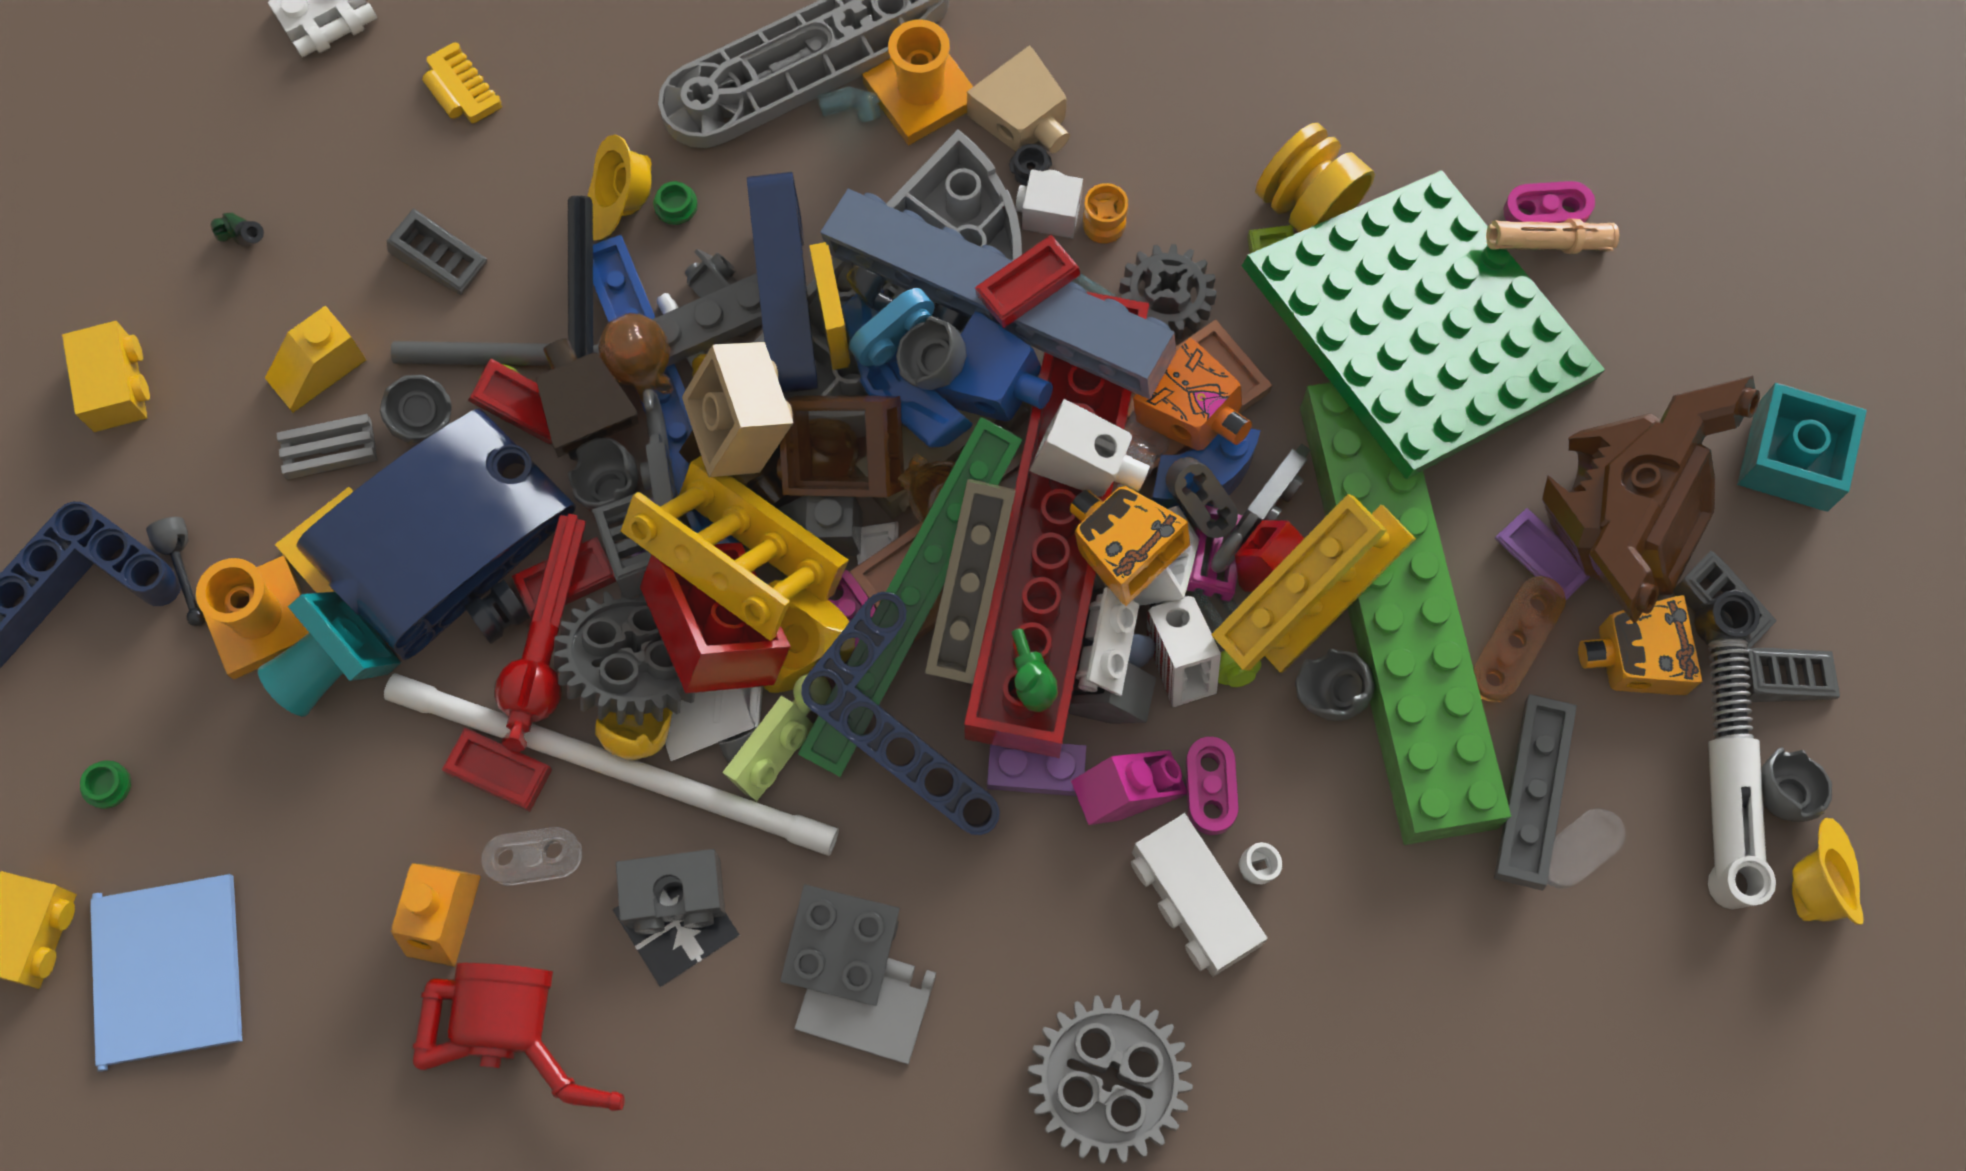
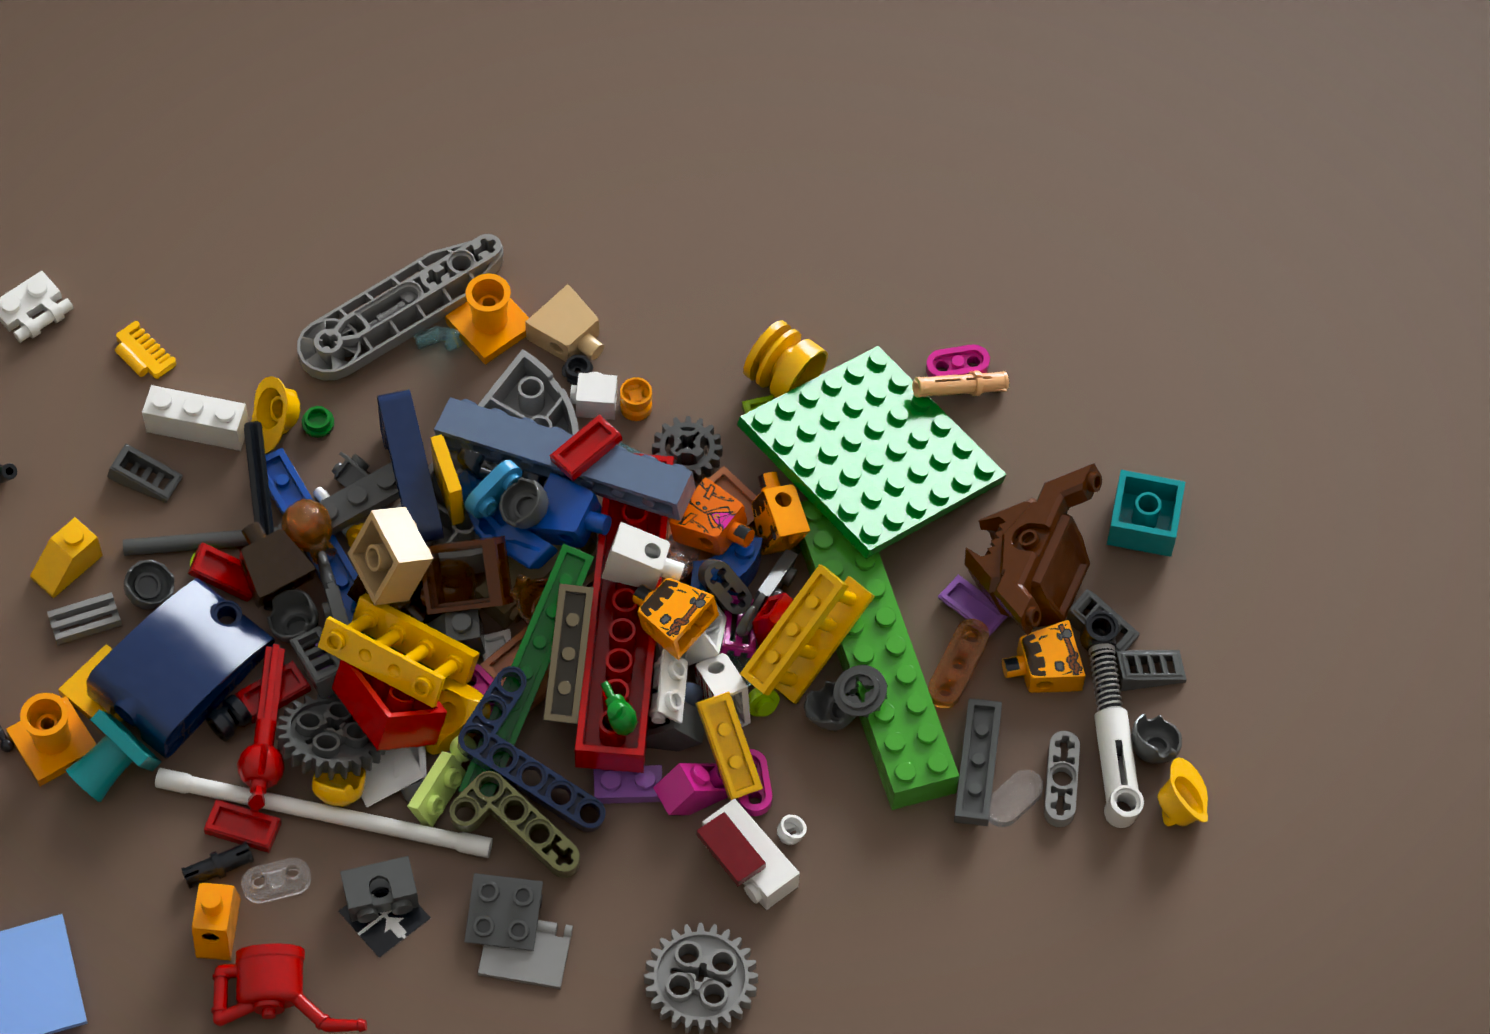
camera: 10 degrees left, 10 degrees down
none -> white brick [142,385,249,451]
none -> black pin [181,841,254,889]
none -> olive beam [449,771,580,878]
none -> yellow tile [695,691,763,800]
none -> dark red tile [696,812,766,887]
none -> light orange torso [751,472,810,555]
none -> dark grey gear [834,665,888,718]
none -> light grey beam [1044,731,1080,827]

